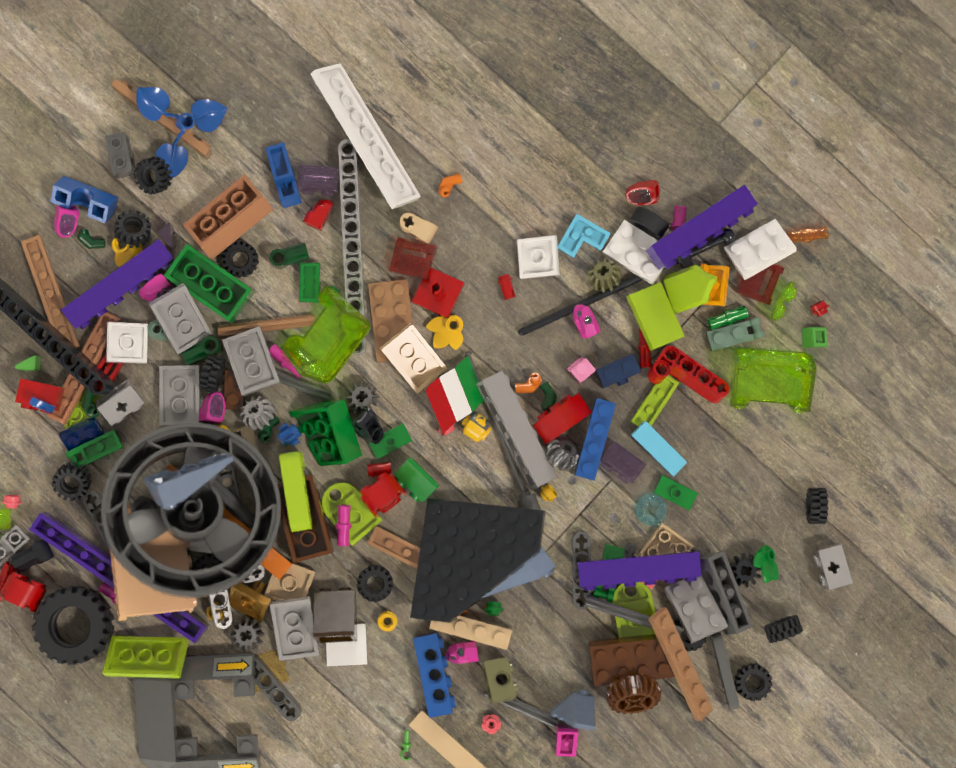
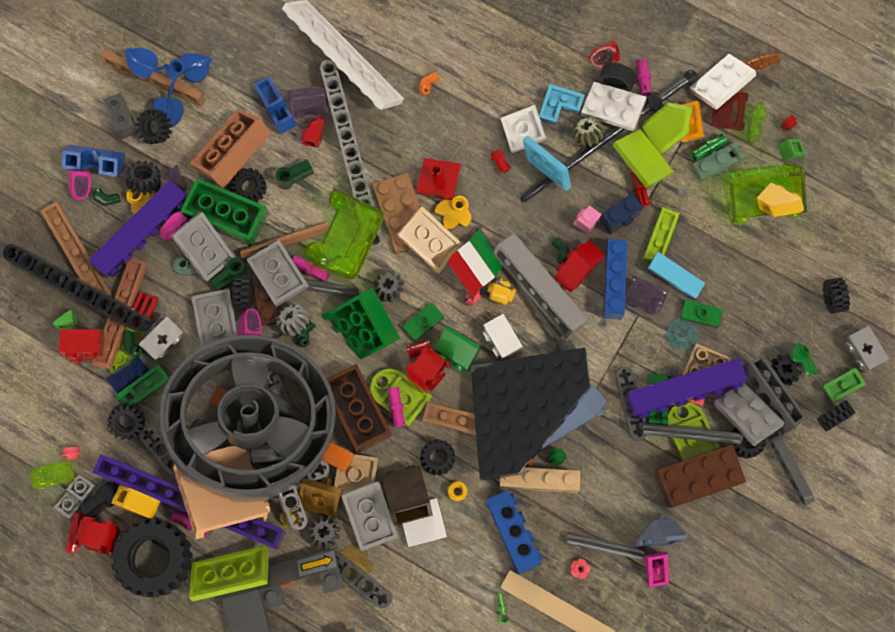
camera: 15 degrees left, 10 degrees down
blue tile [29,397,56,413] -> none
white tile [106,322,148,364] -> none
sand blue wedge [143,453,234,509] -> none
blue gear [277,423,302,447] -> none
lime beam [279,451,312,532] -> none
green plate [299,263,320,303] -> none
black piece [351,407,384,444] -> none
clear red plate [389,238,437,280] -> none
tan piece [400,213,438,245] -> none
dark pink rock [446,640,479,664] -> none
olive brick [481,657,518,705] -> none
orange arm [515,372,542,393] -> none
yellow plate [540,483,558,502] -> none
flat silver gear [545,437,580,471] -> none
dark pink rock [573,304,601,339] -> none
reddish brown gear [606,674,661,715] -> none
dark purple brick [646,185,758,270] -> none
red beam [647,346,730,404] -> none
medium nougat plate [649,608,713,721] -> none
black tyre [734,663,773,701] -> none
none -> yellow slope [111,485,161,519]
none -> white brick [481,314,523,361]
none -> medium azure tile [523,135,571,191]
none -> yellow slope [757,183,804,217]
none -> bright green plate [821,368,866,404]

